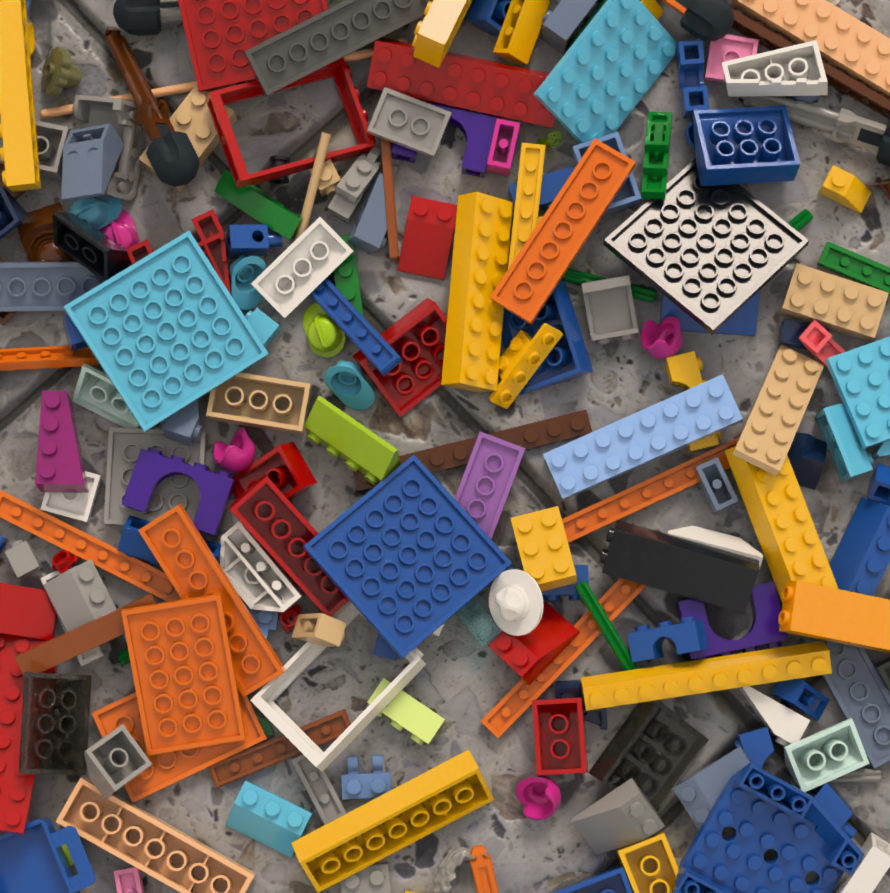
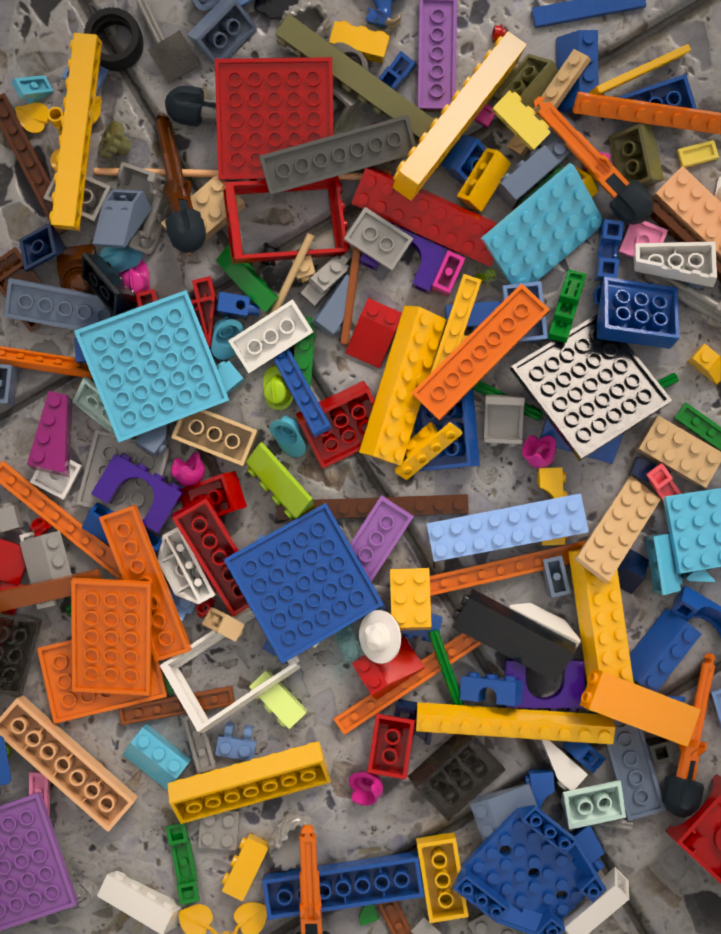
camera: 15 degrees right, 5 degrees up
light grey slope [84,724,152,799] -> none
light grey slope [570,778,665,855] -> none

